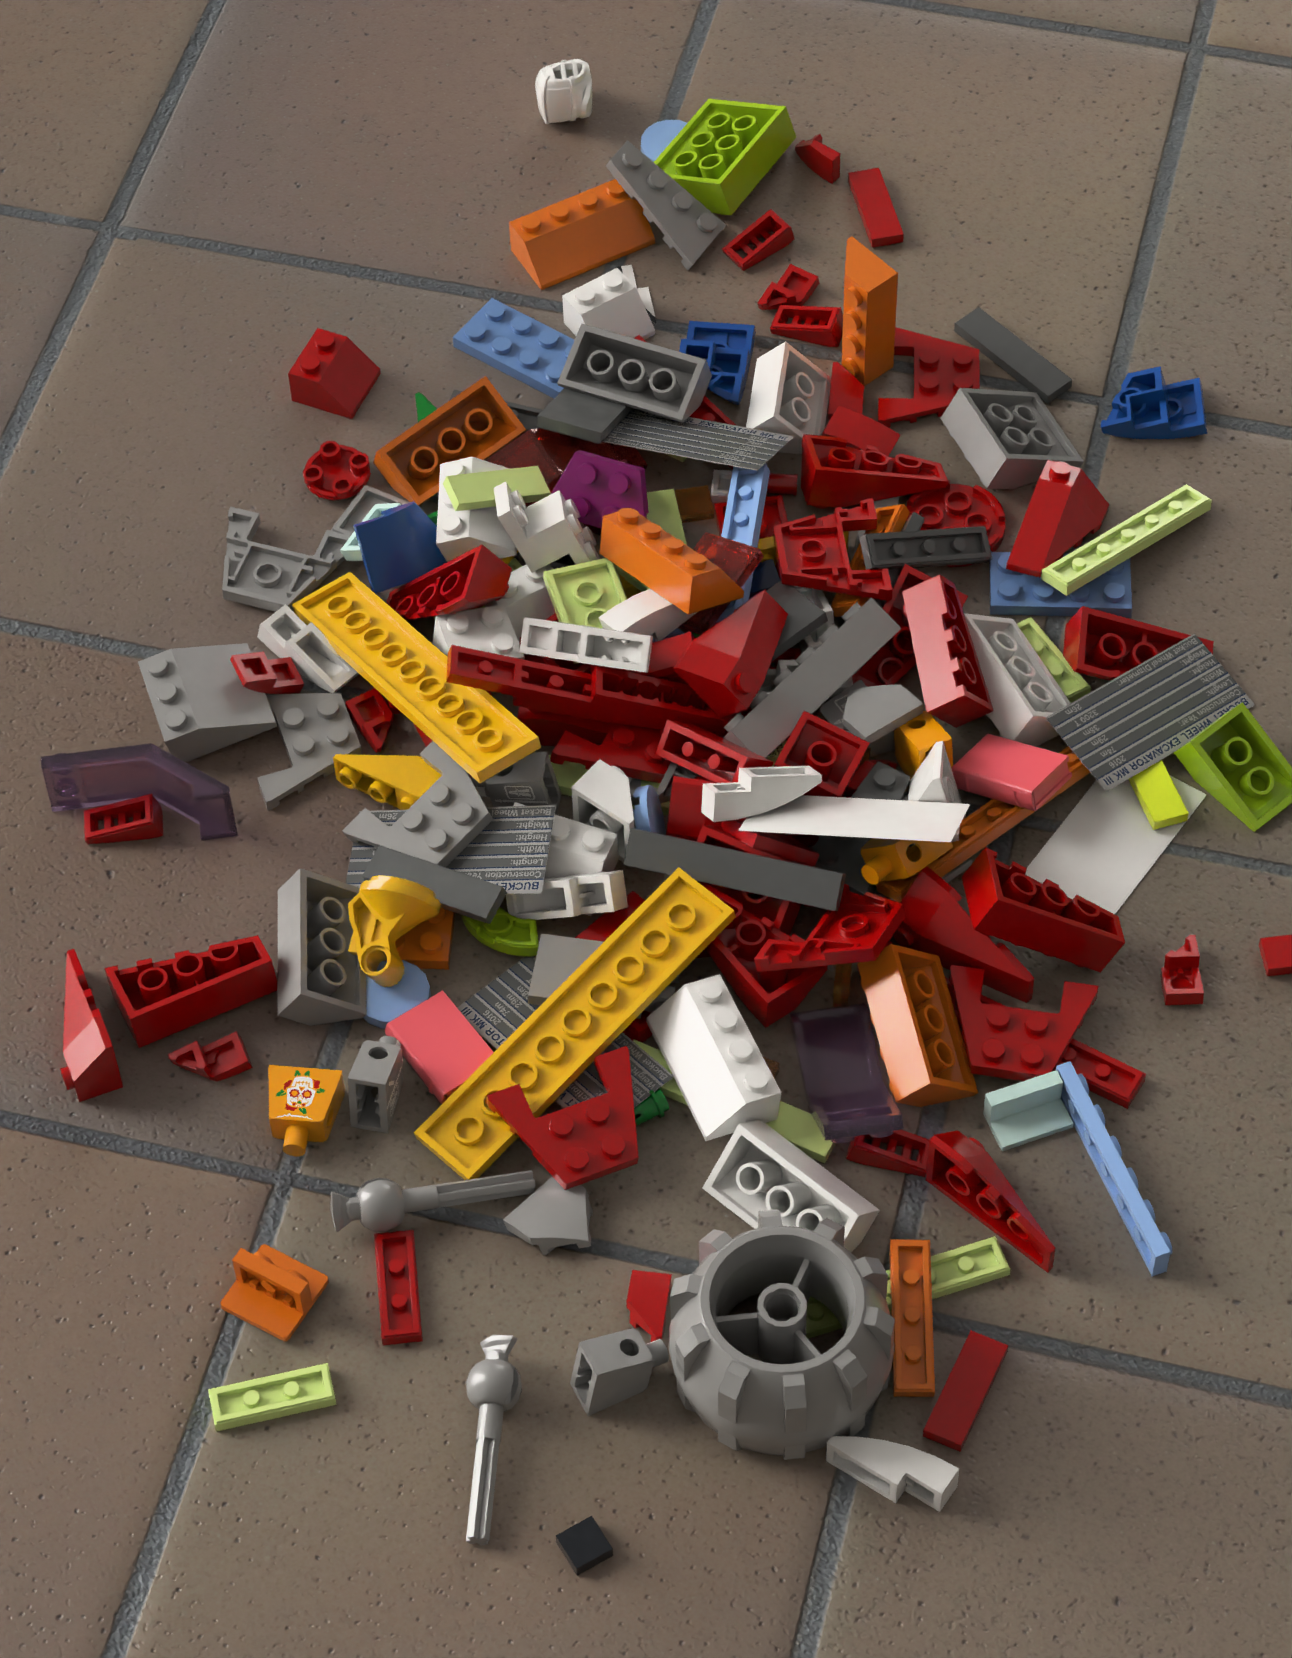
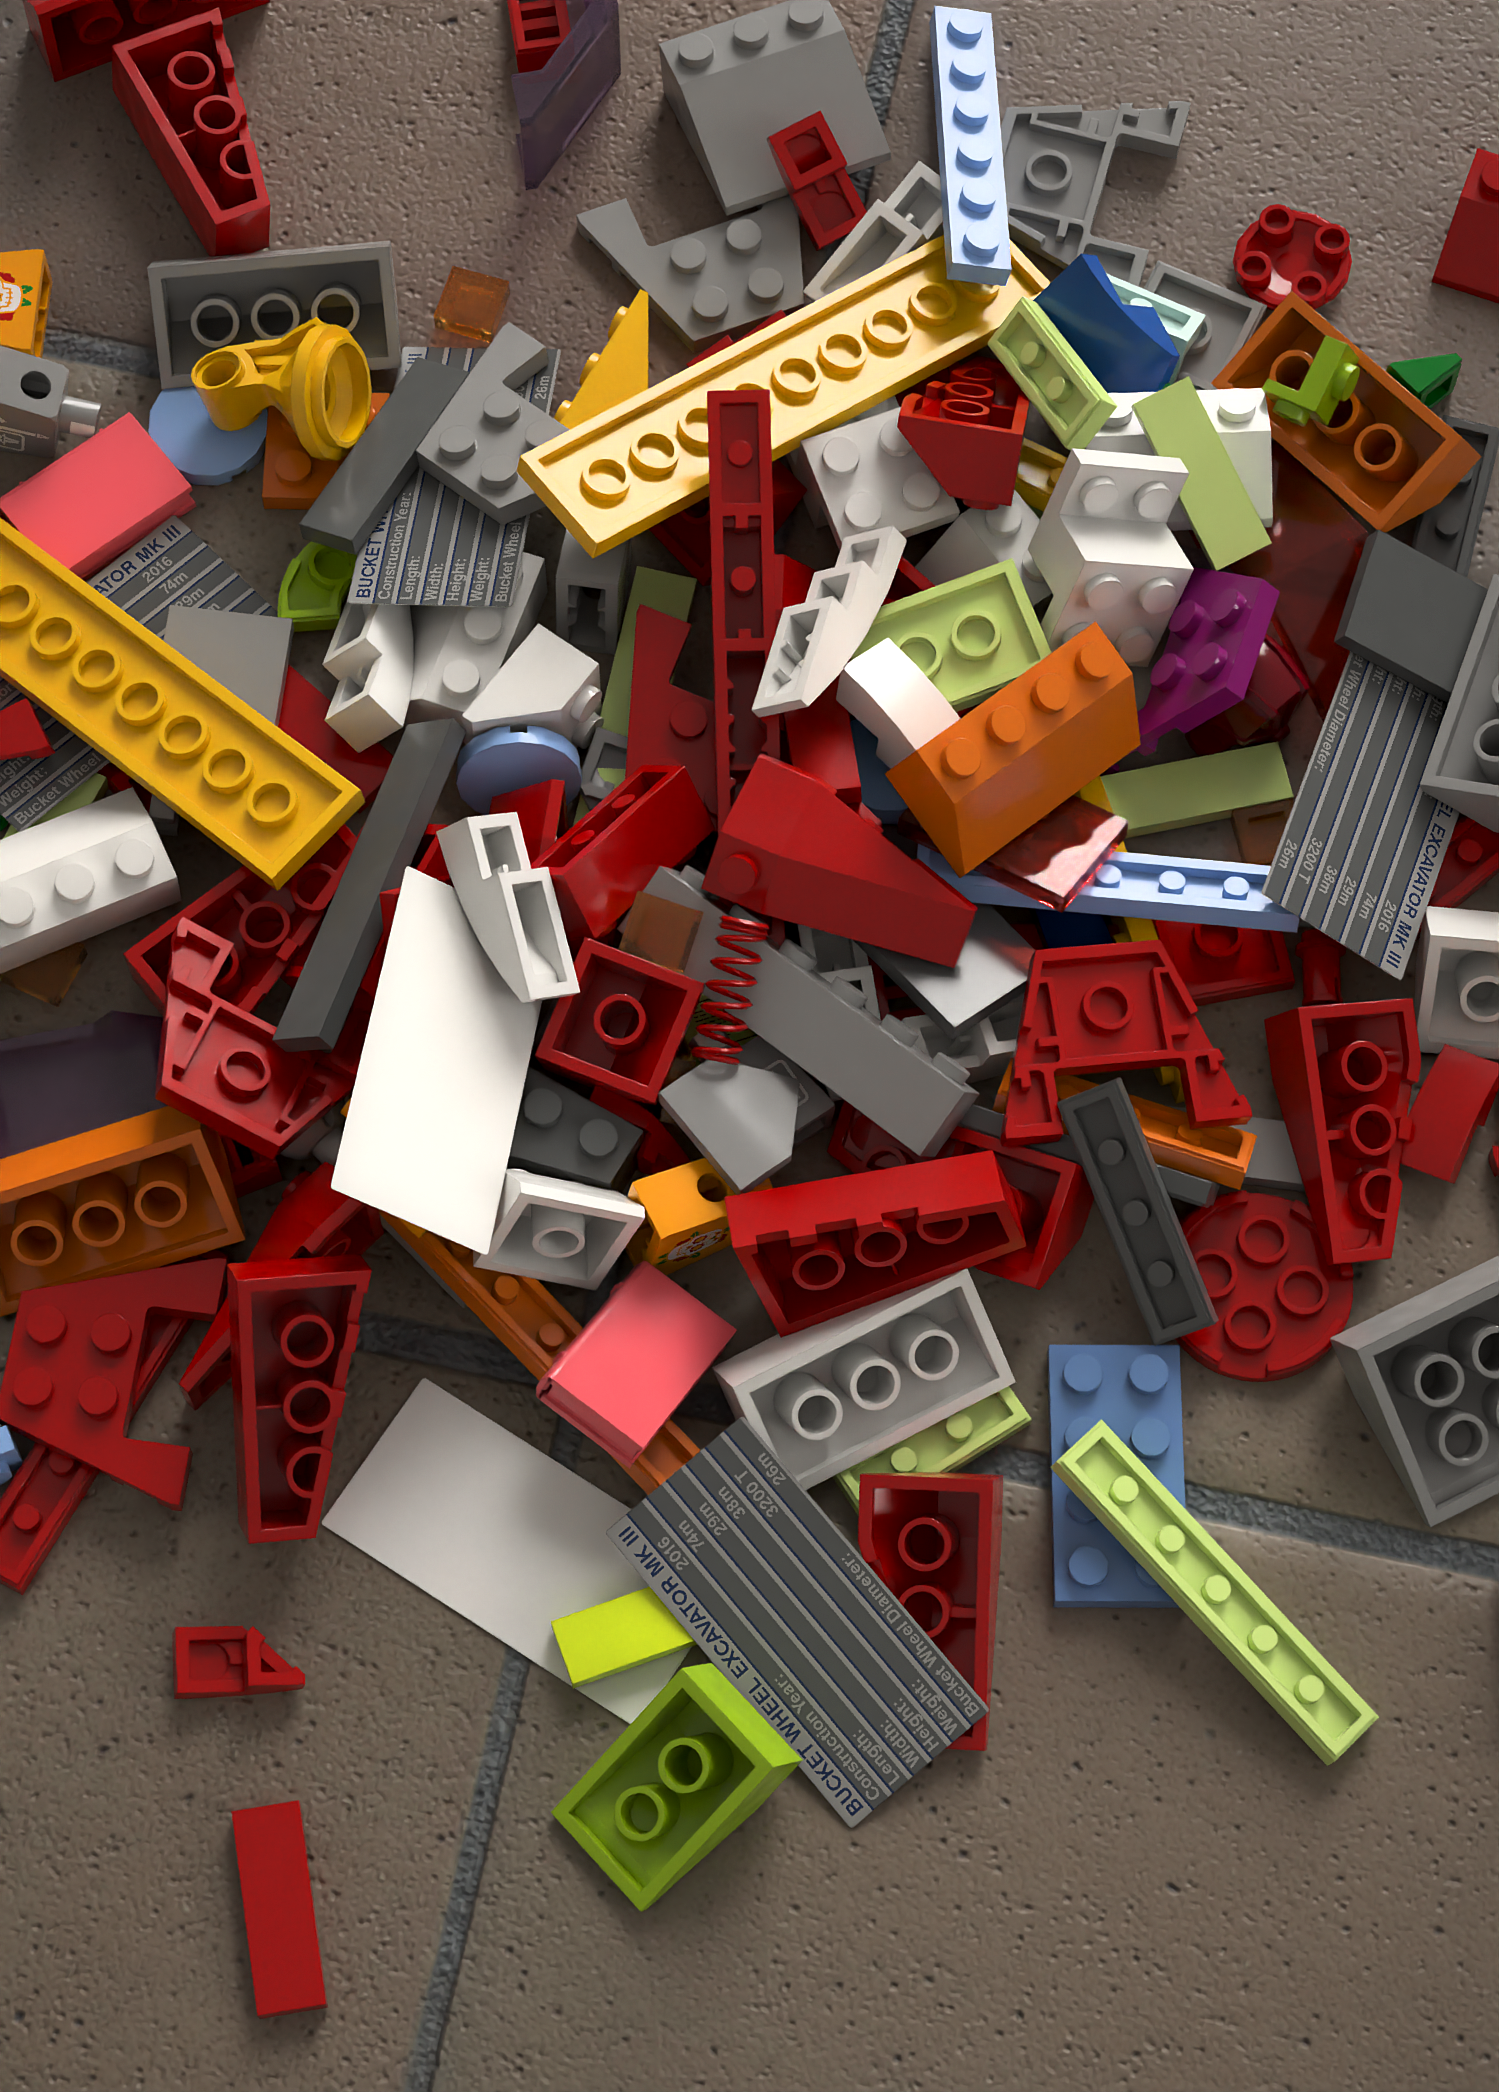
camera: 85 degrees right, 15 degrees up
red slope [168,1031,253,1082] -> none
red wedge [1006,460,1109,578] -> none
none -> clear orange tile [434,266,510,343]
none -> clear orange tile [618,891,704,973]
none -> red piece [690,915,770,1065]
none -> plate [929,6,1012,286]
none -> yellowish green tile [987,296,1118,450]
none -> lime bracket [1262,335,1360,426]

